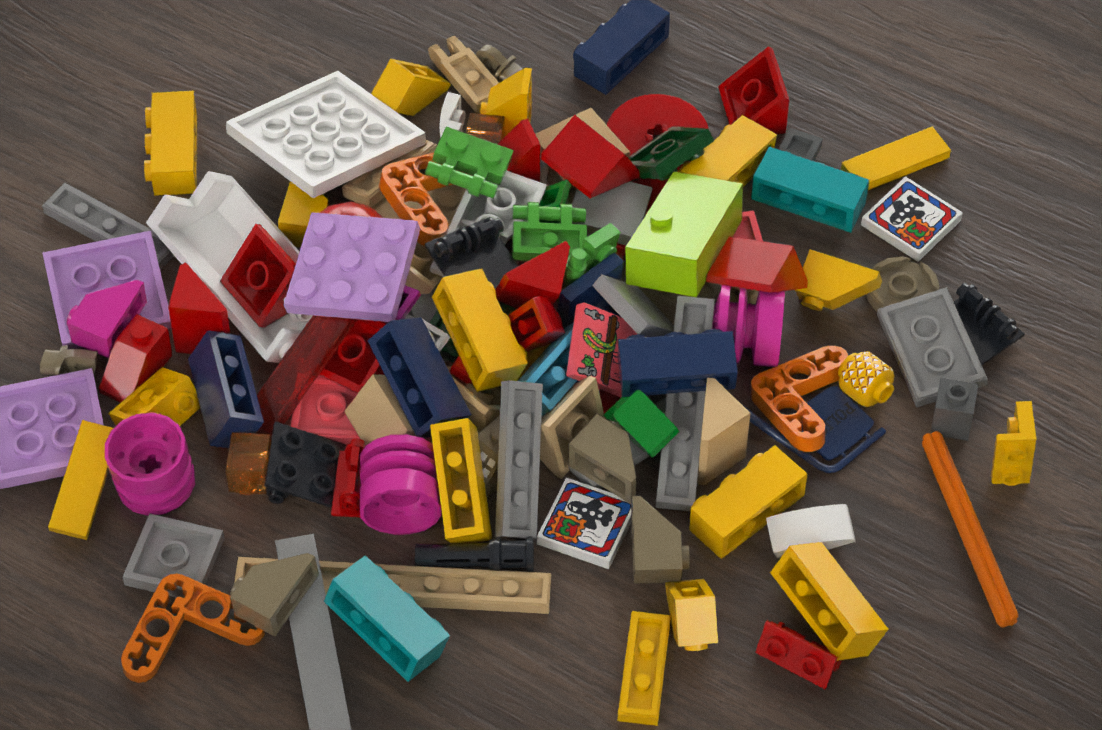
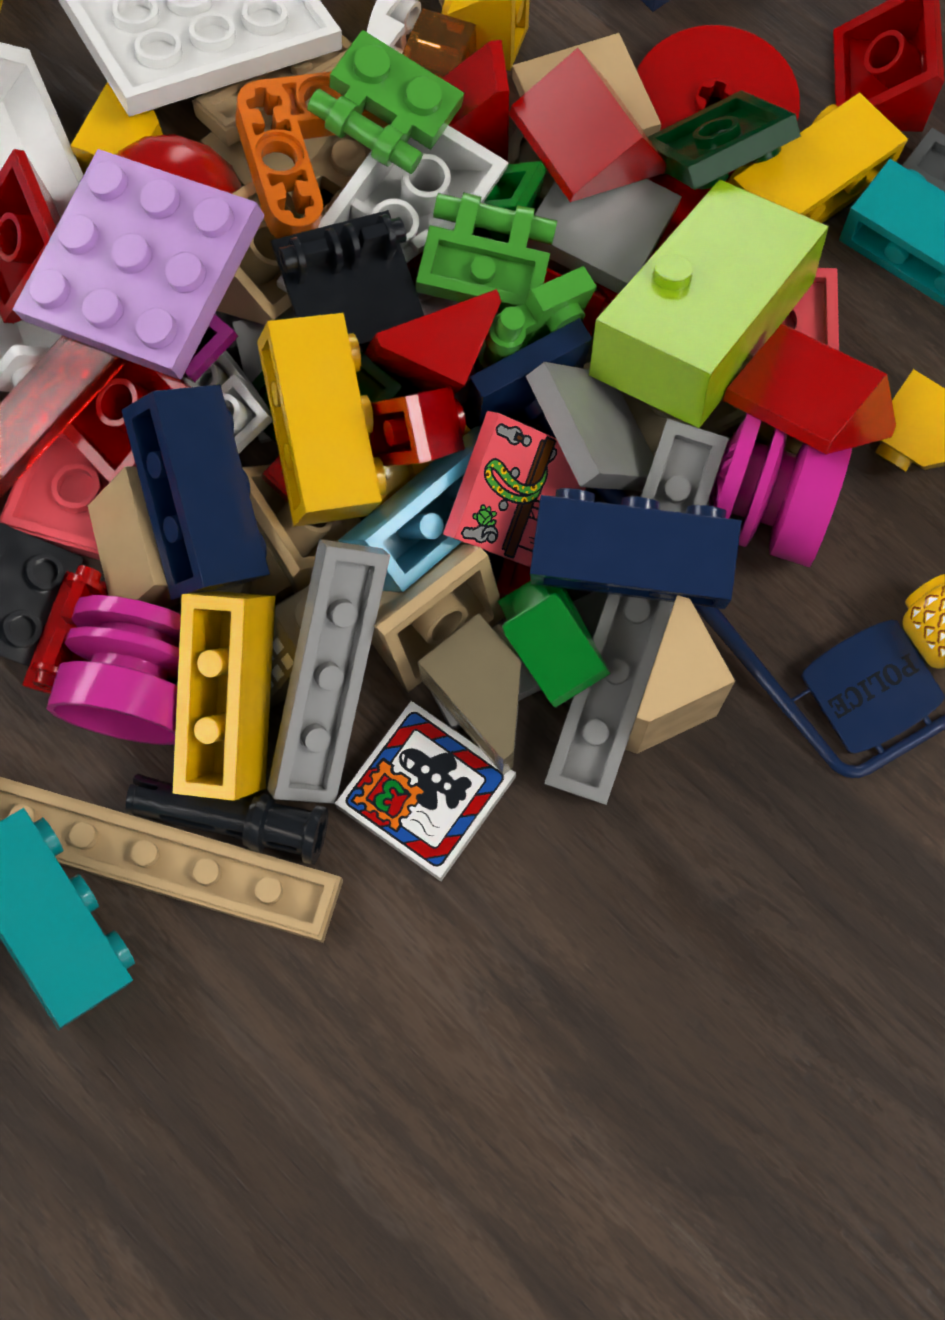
camera: 15 degrees right, 20 degrees up
yellow tile [617,611,671,726] -> none
dark tan slope [631,496,689,583] -> none
yellow slope [665,579,718,651] -> none
yellow brick [689,445,807,559] -> none
orange beam [751,346,848,452] -> none
red hinge [755,620,842,689] -> none
white slope [766,504,856,558] -> none
yellow brick [770,542,889,661] -> none

